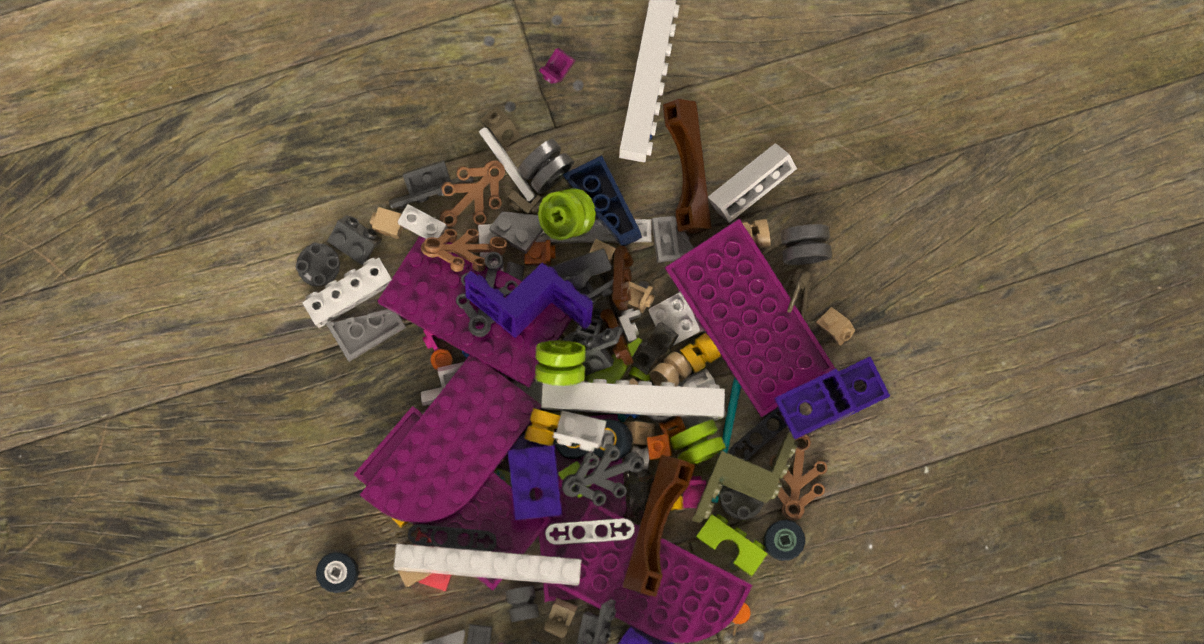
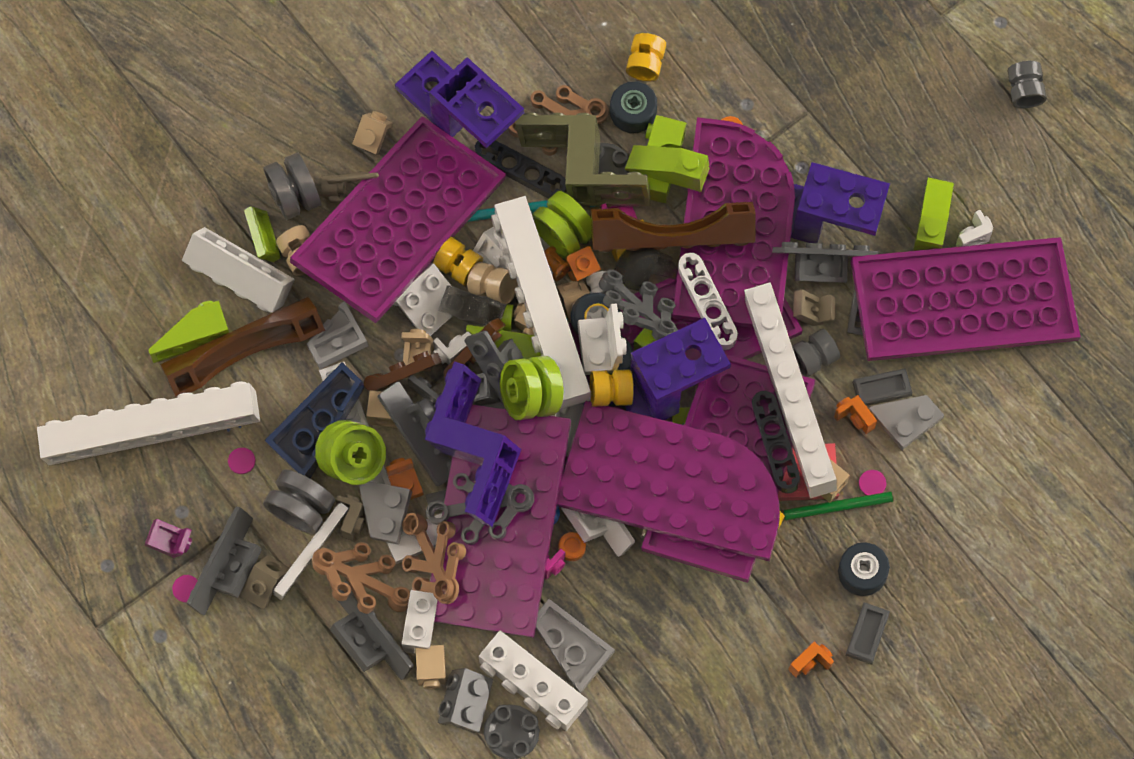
camera: 115 degrees left, 10 degrees down
none -> lime slope [148,300,229,363]
none -> dark pink piece [172,575,198,603]
none -> dark grey bracket [187,506,262,615]
none -> dark pink piece [228,447,256,474]
none -> lime tile [244,206,280,262]
none -> lime slope [625,145,710,192]
none -> yellow wheel [626,33,666,82]
none -> green bar [783,491,893,520]
none -> orange bracket [788,641,834,677]
none -> orange bracket [834,395,877,434]
none -> dark grey tile [846,602,890,665]
none -> dark pink piece [859,470,886,495]

